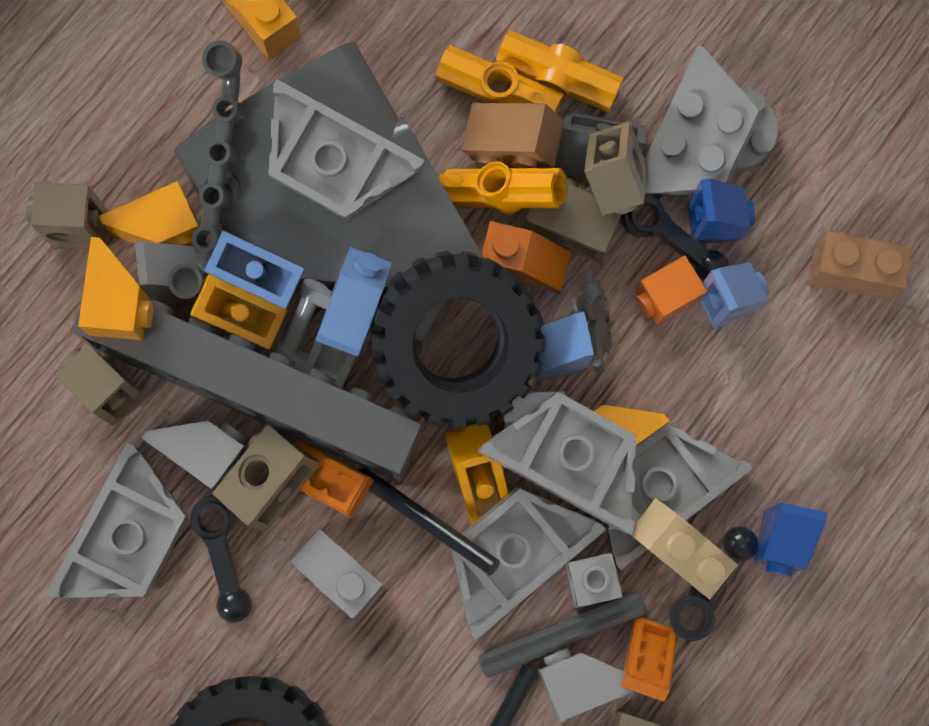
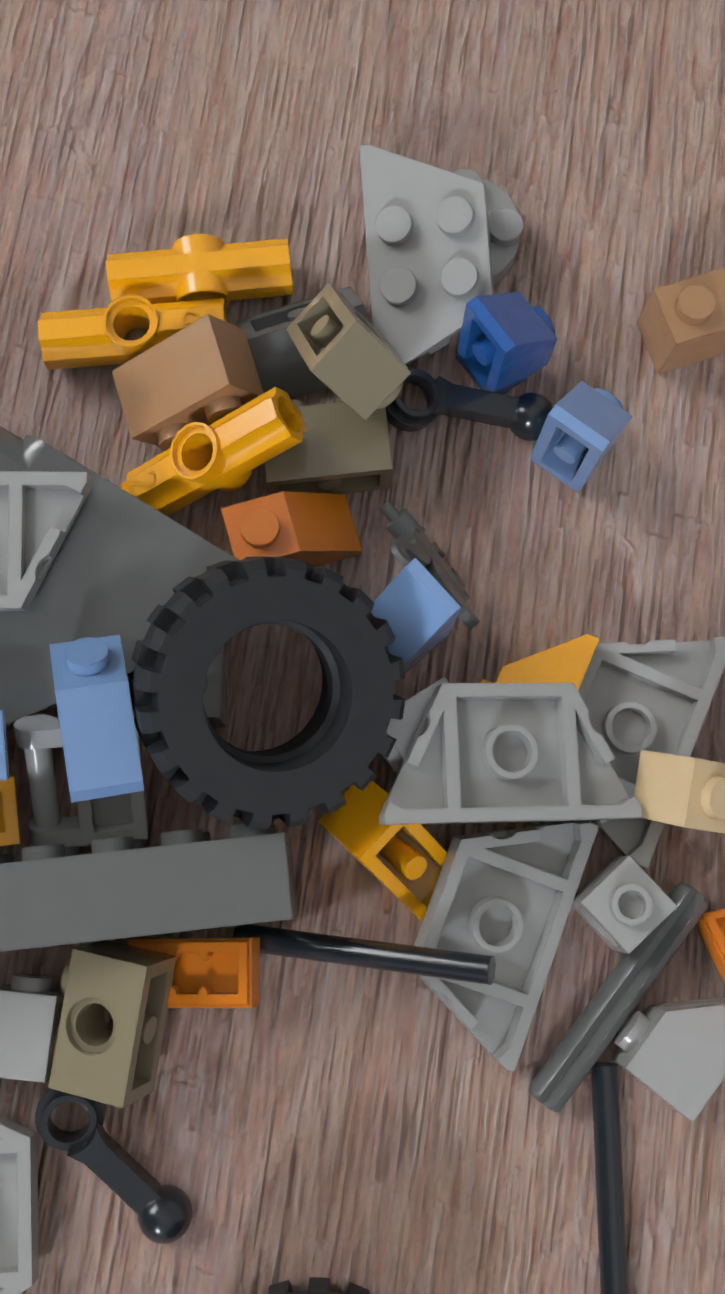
camera: 30 degrees left, 0 degrees up
light grey slope [290,529,385,620] -> none
orange brick [635,255,708,326] -> none

